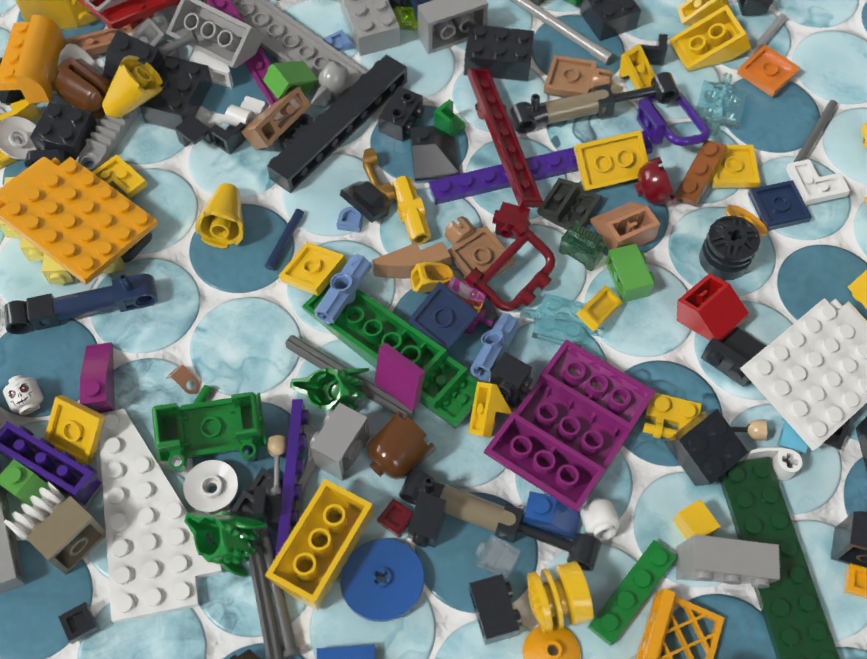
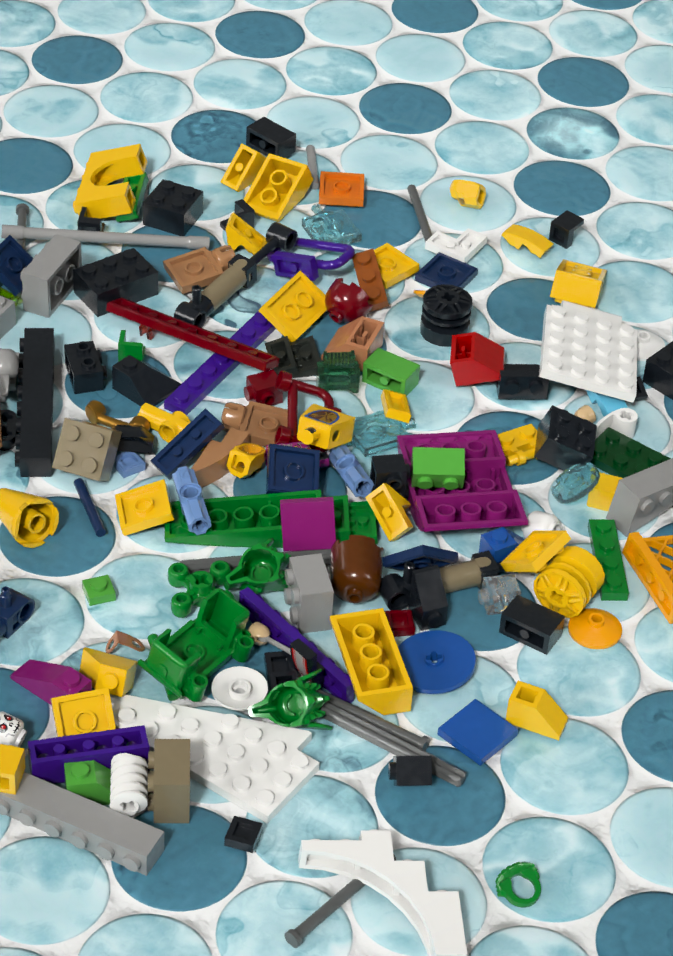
camera: 45 degrees left, 20 degrees down
none -> dark tan brick [52,418,122,481]
none -> yellow slope [79,647,138,697]
none -> bright green plate [82,575,116,606]
none -> dark blue plate [150,408,225,480]
none -> green gear [168,560,235,618]
none -> yellow torso [297,404,355,449]
none -> dark blue tile [382,545,459,571]
none -> bright green brick [411,447,465,490]
none -> yellow plate [500,531,571,573]
none -> clear light blue tile [551,462,600,504]

